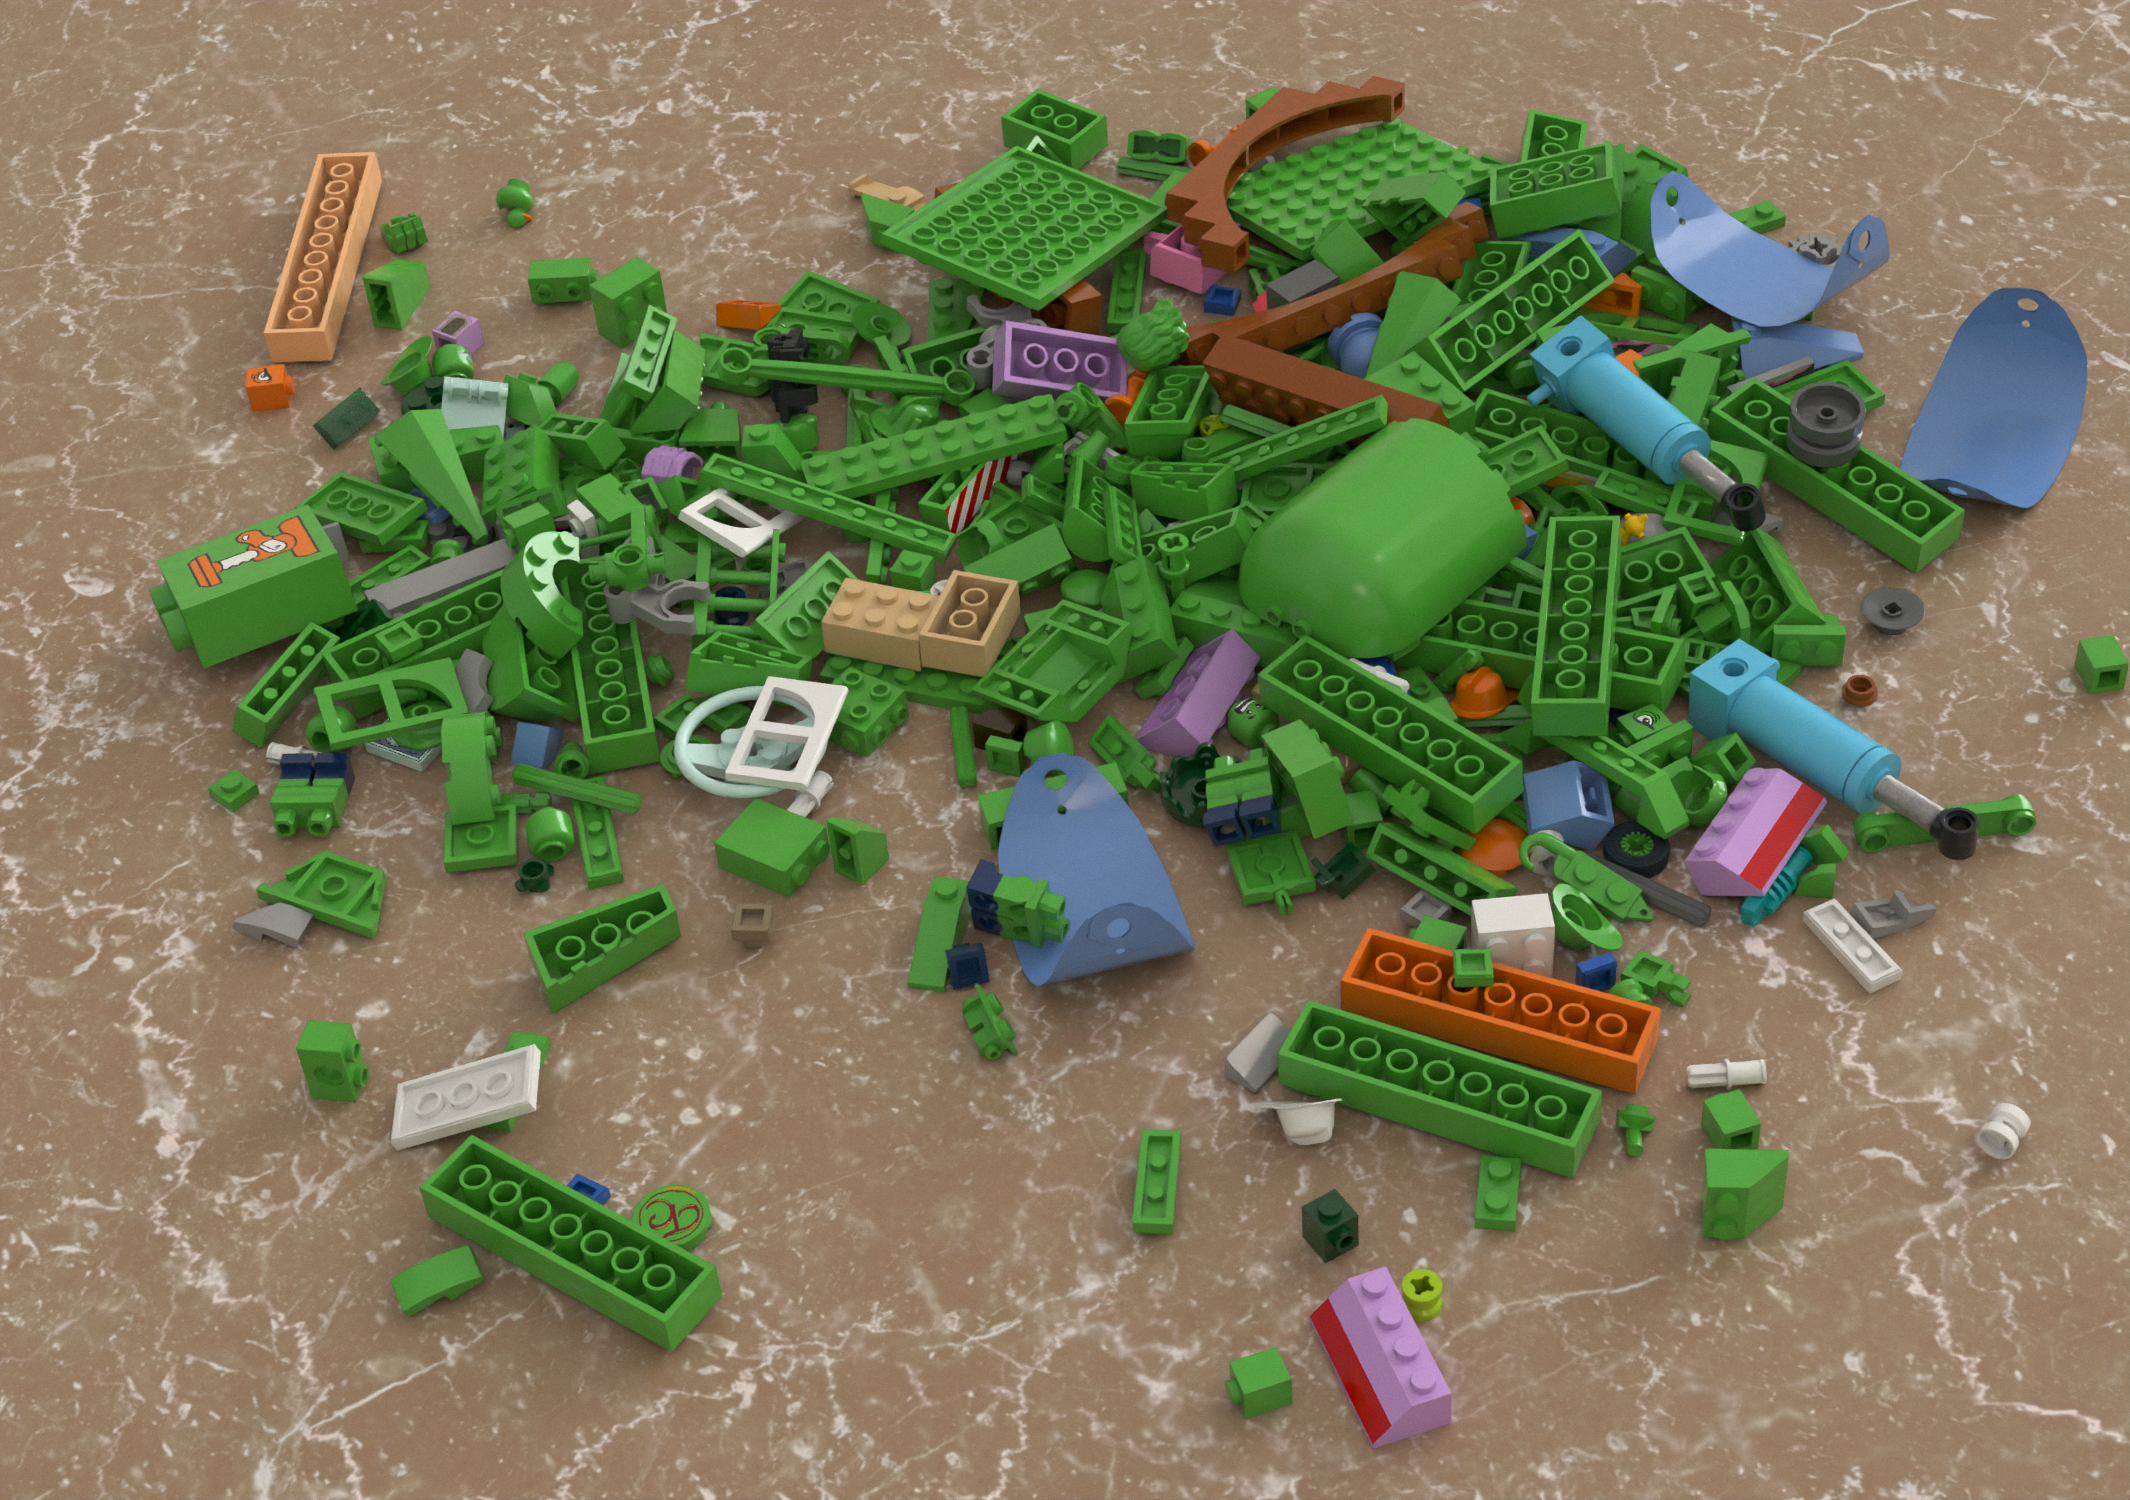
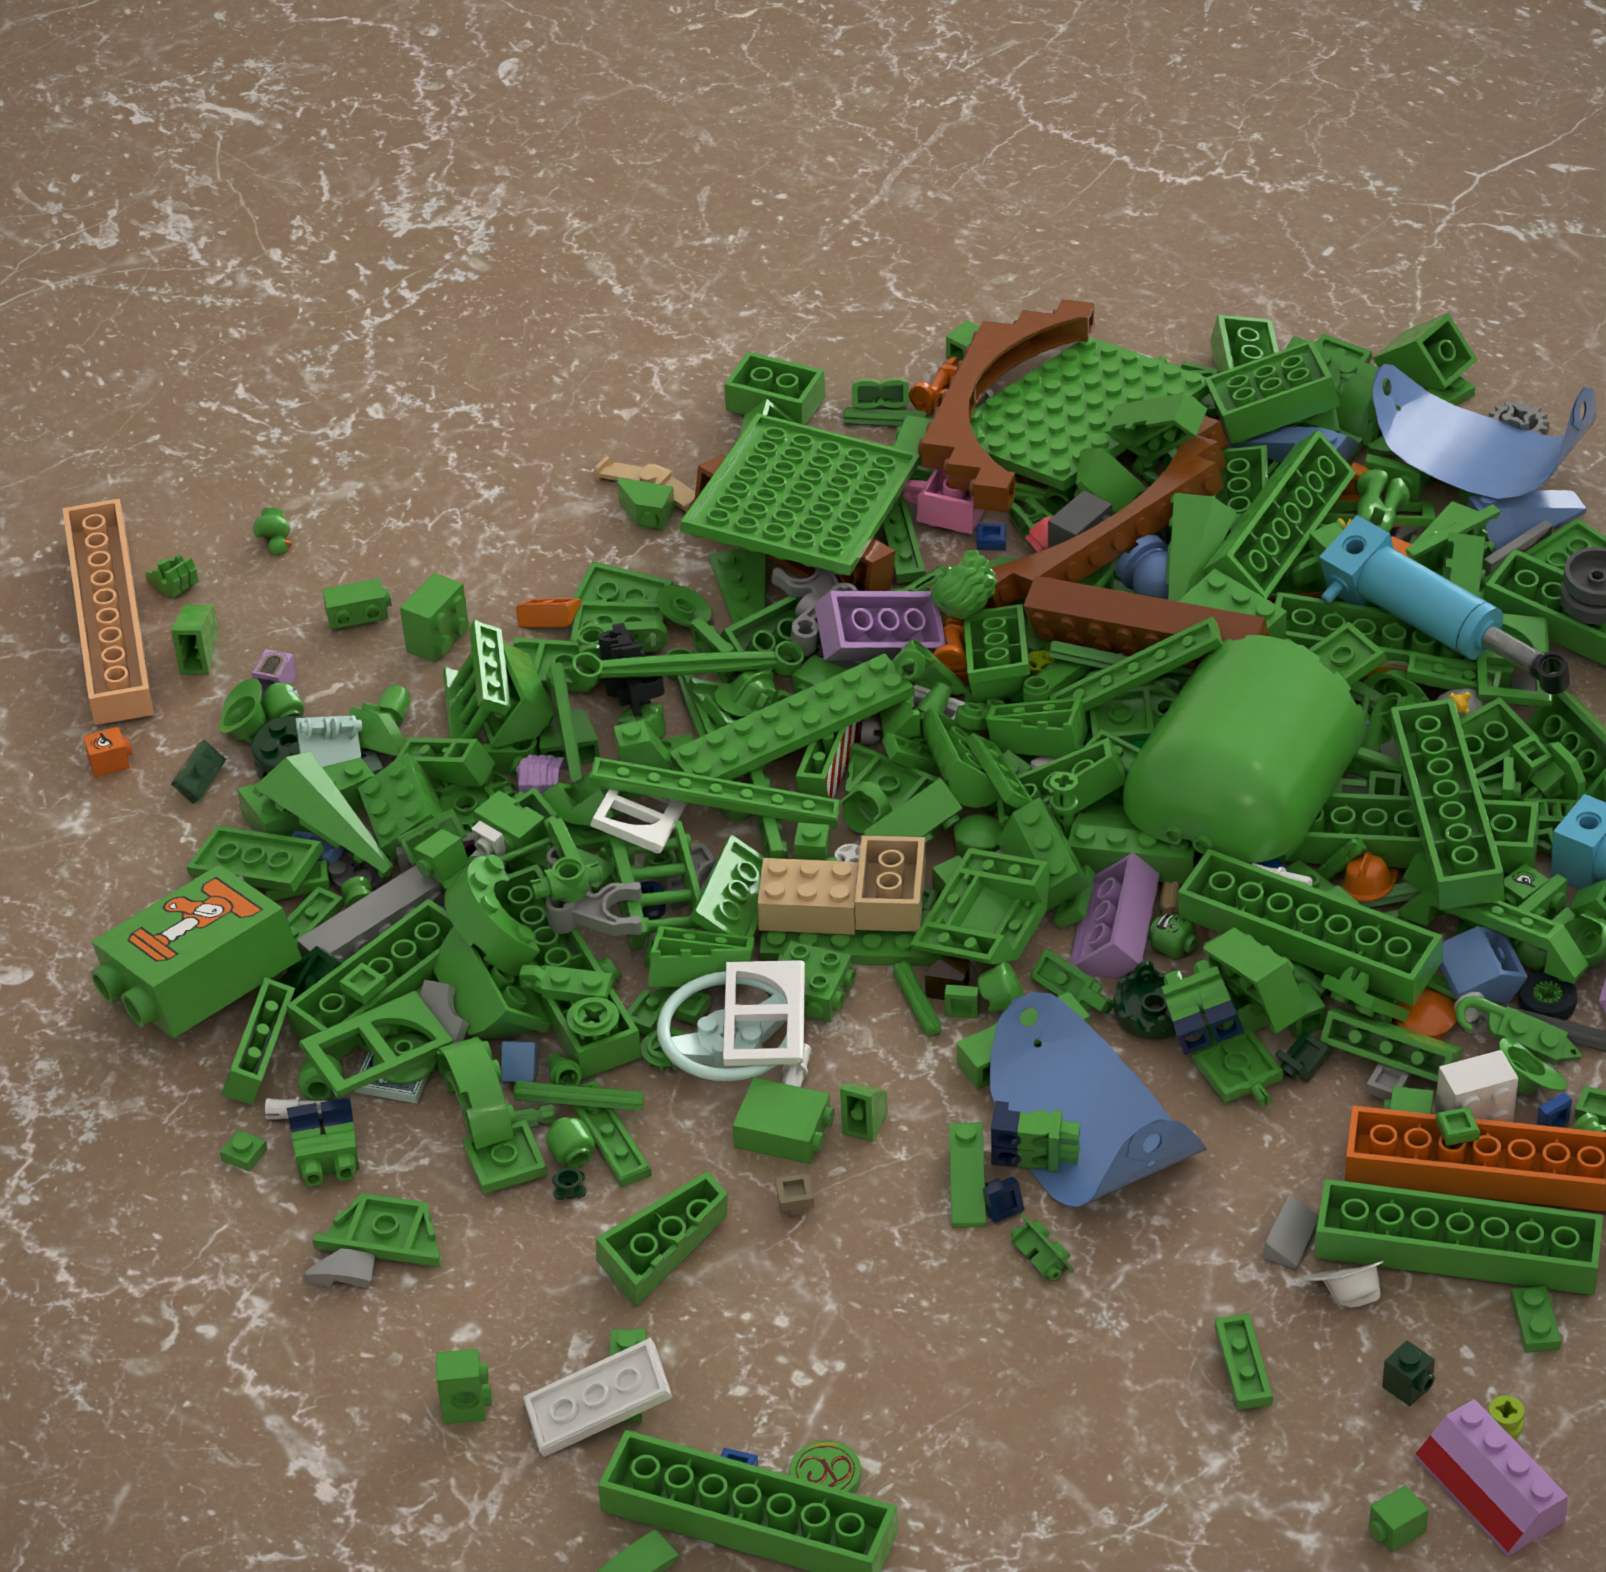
camera: 15 degrees left, 0 degrees up
none -> bright green hinge [519,965,613,1002]
none -> bright green tile [546,662,583,781]
none -> bright green gear [566,997,620,1041]
none -> bright green piece [1356,470,1411,533]
none -> bright green slope [1373,313,1478,390]

